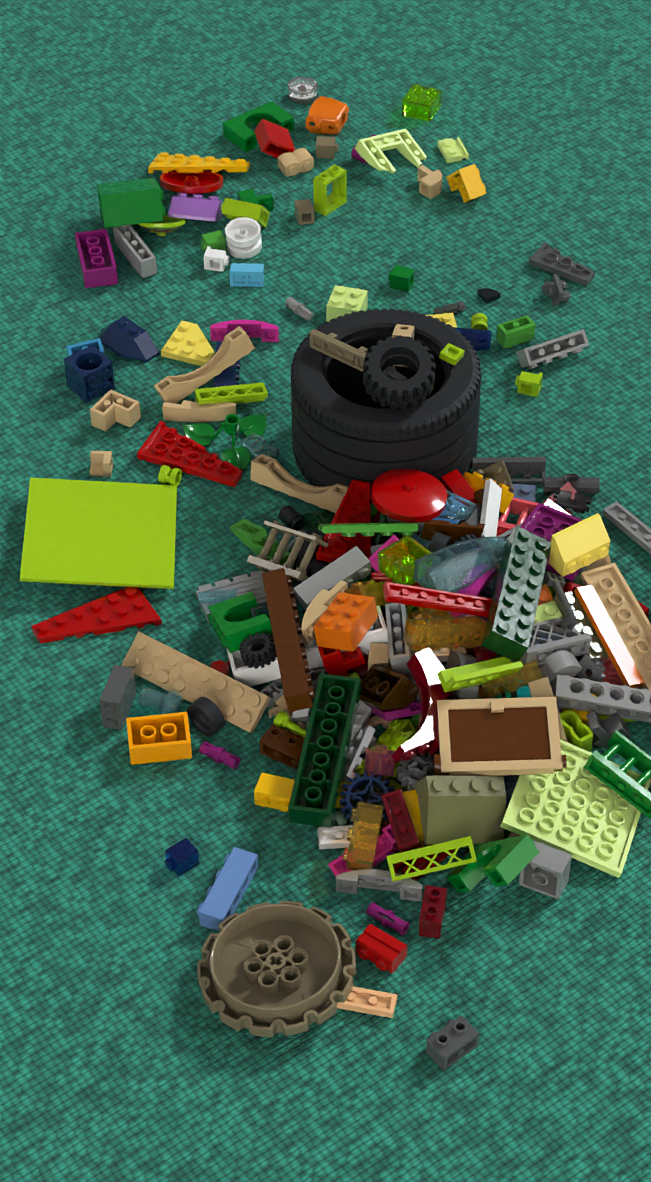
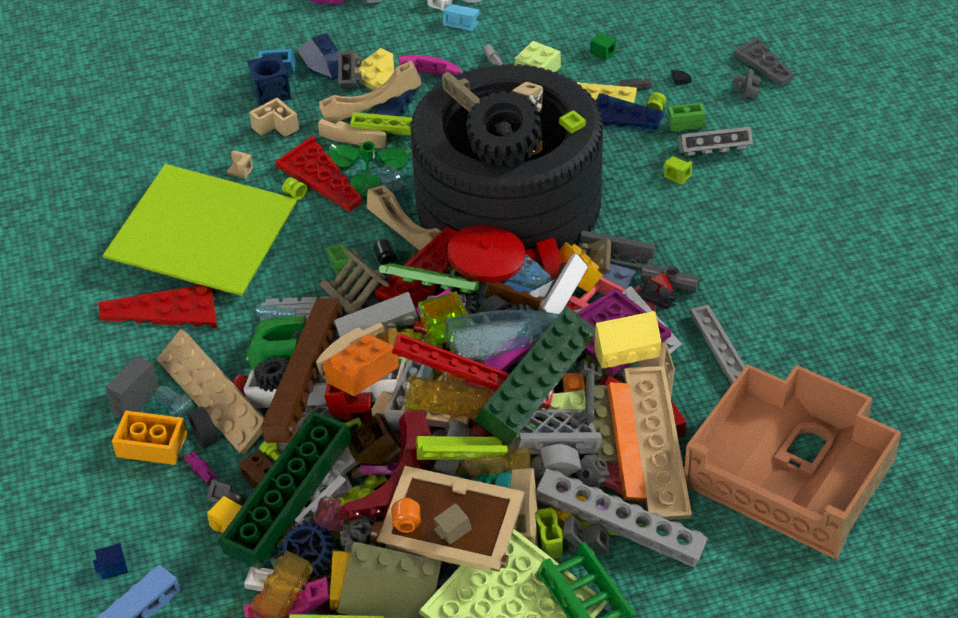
camera: 20 degrees right, 0 degrees up
dark red tile [381,789,420,853] -> none
none -> dark grey plate [206,479,247,504]
none -> dark grey brick [338,51,362,90]
none -> orange head [391,498,421,533]
none -> dark tan brick [434,503,472,545]

